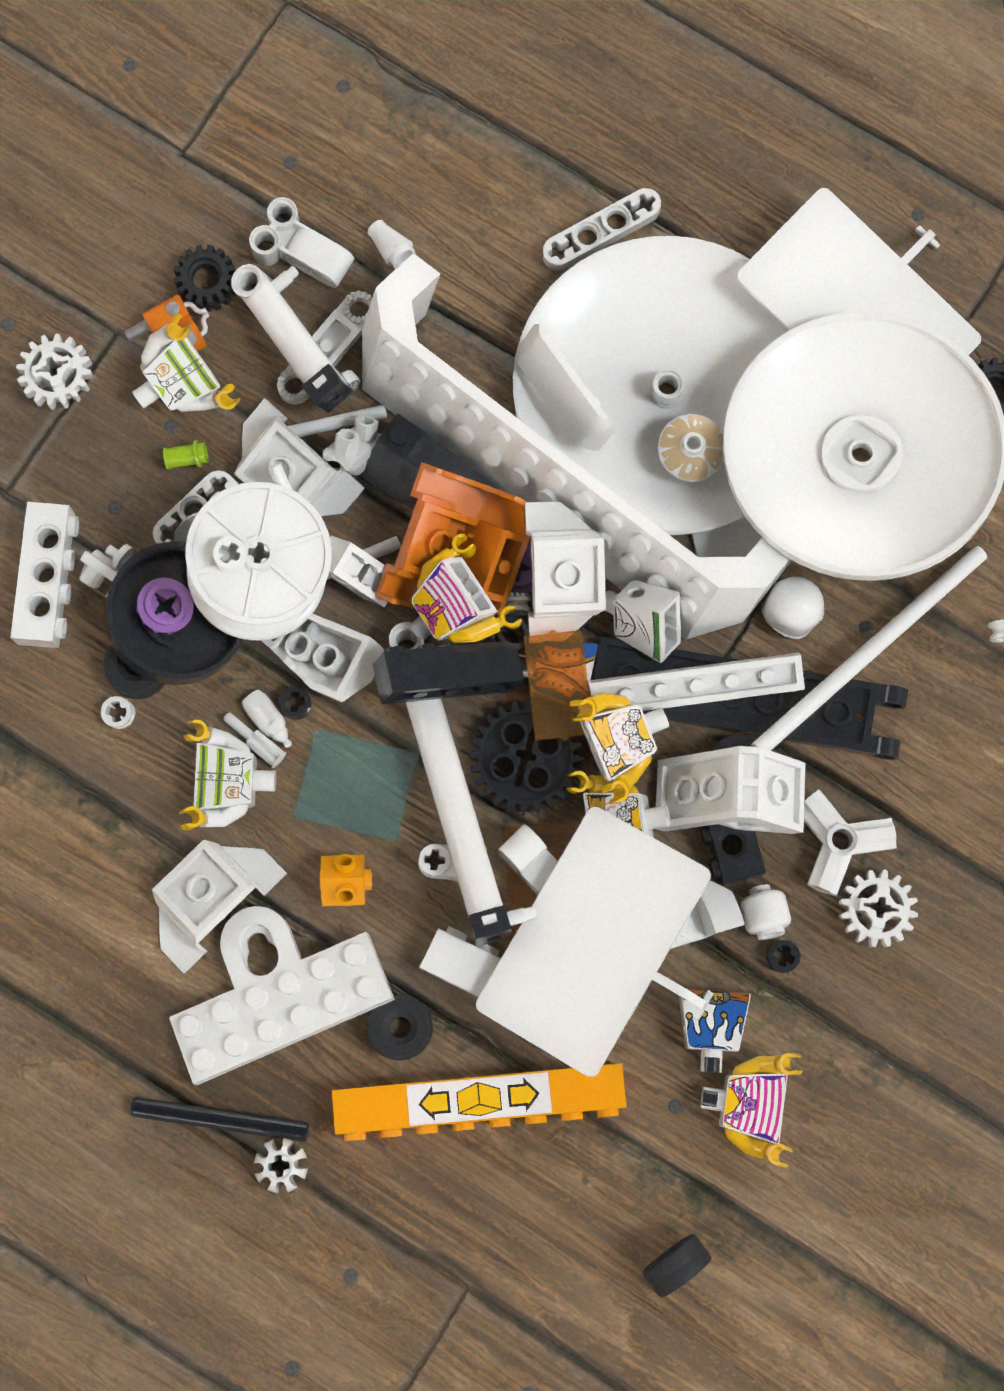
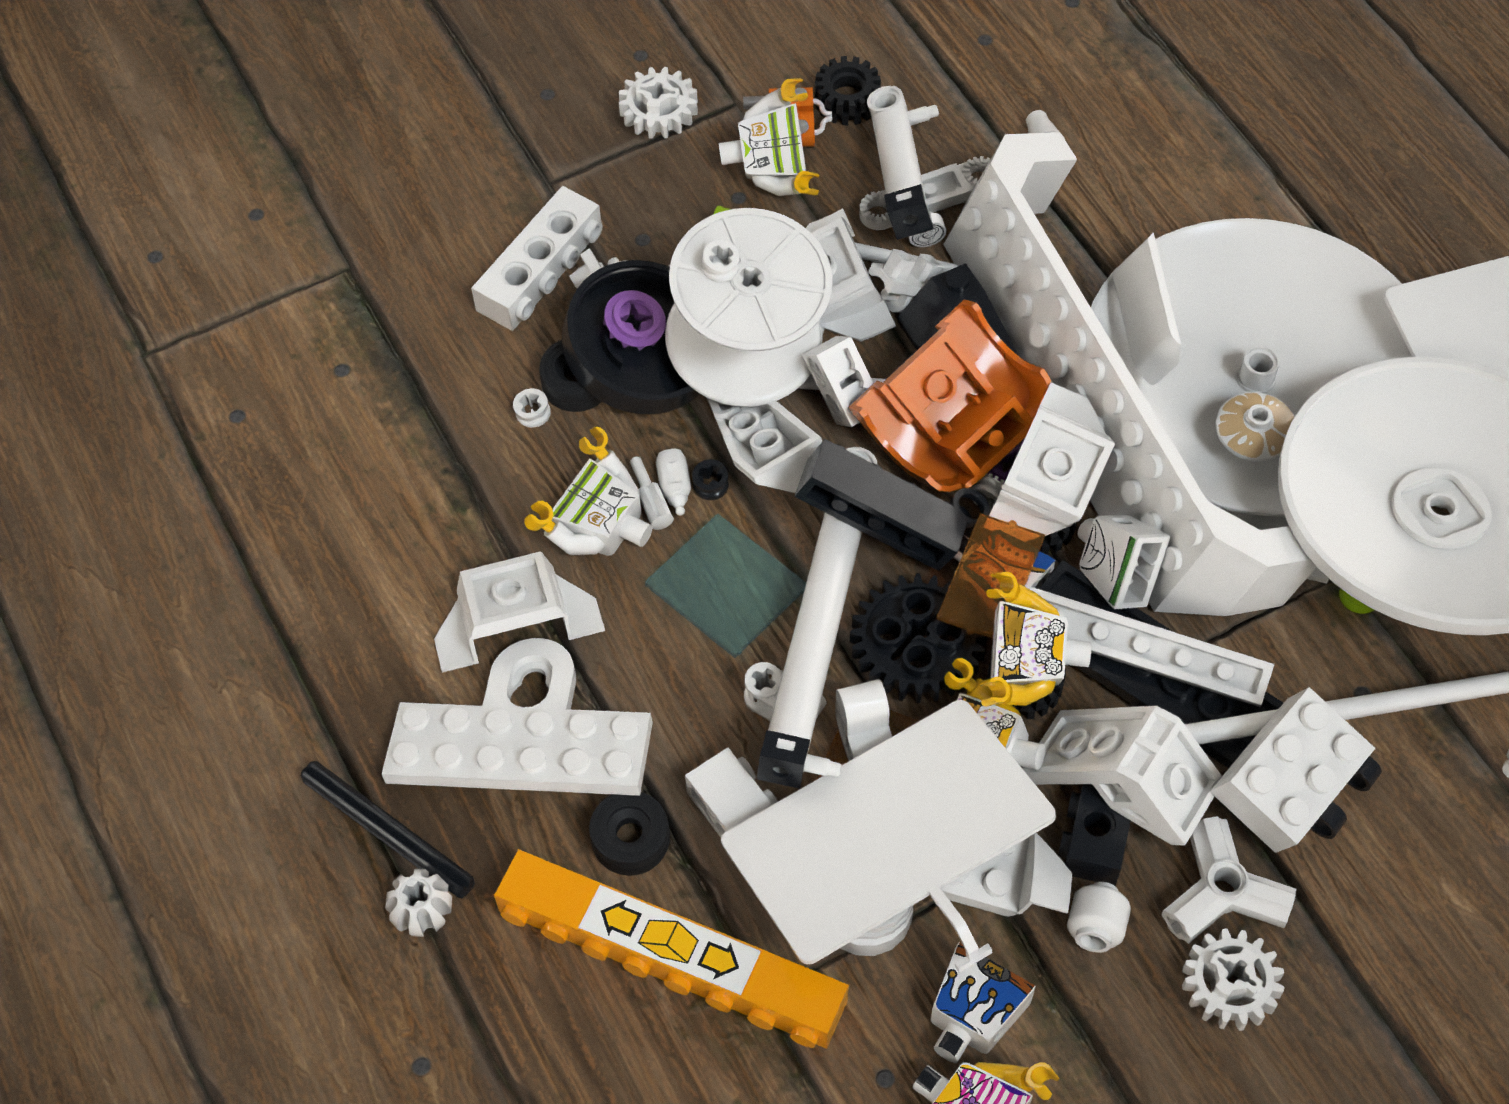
camera: 30 degrees right, 20 degrees down
white piece [249,197,355,288] -> none
light orange brick [320,854,372,906] -> none
torso [411,534,522,643] -> none
white beam [543,188,661,271] -> none
white helmet [762,577,824,639] -> none
black bush [766,940,801,973] -> none
none -> white brick [1210,687,1375,853]

